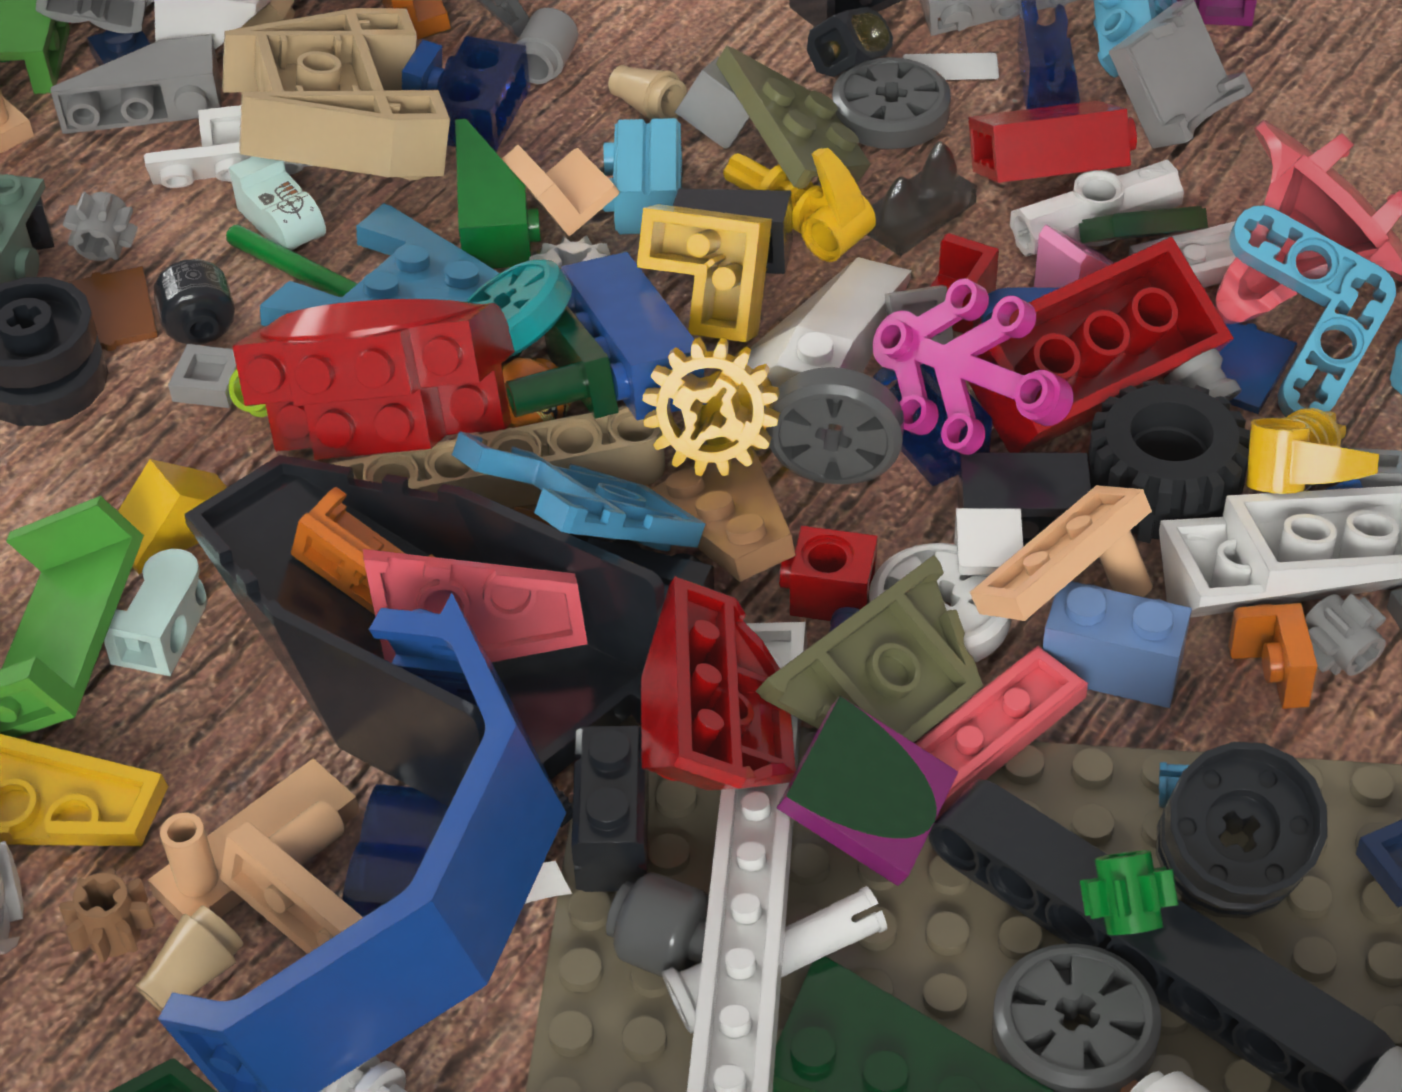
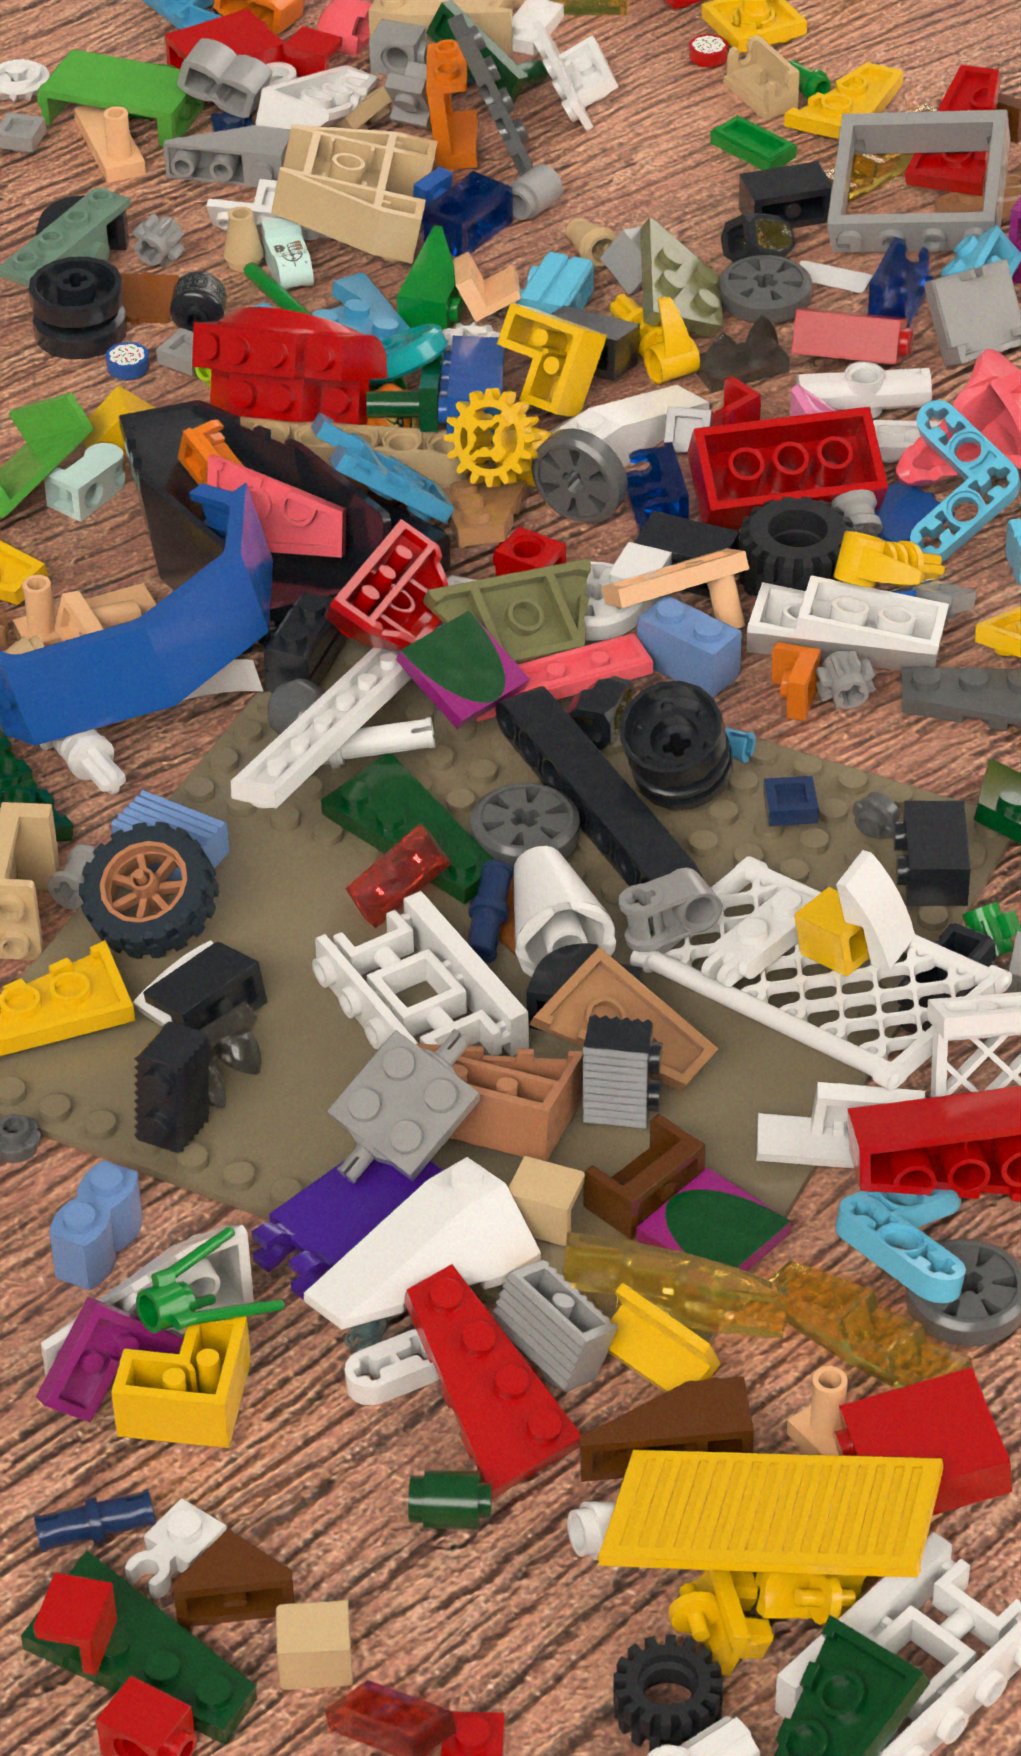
camera: 20 degrees right, 5 degrees down
dark pink plant [873,278,1073,455] -> none
dark green tile [1078,206,1208,243] -> none
green gear [1080,850,1179,935] -> none
none -> tile [105,342,150,380]
none -> tan cone [223,206,264,272]
none -> black rock [567,676,633,750]

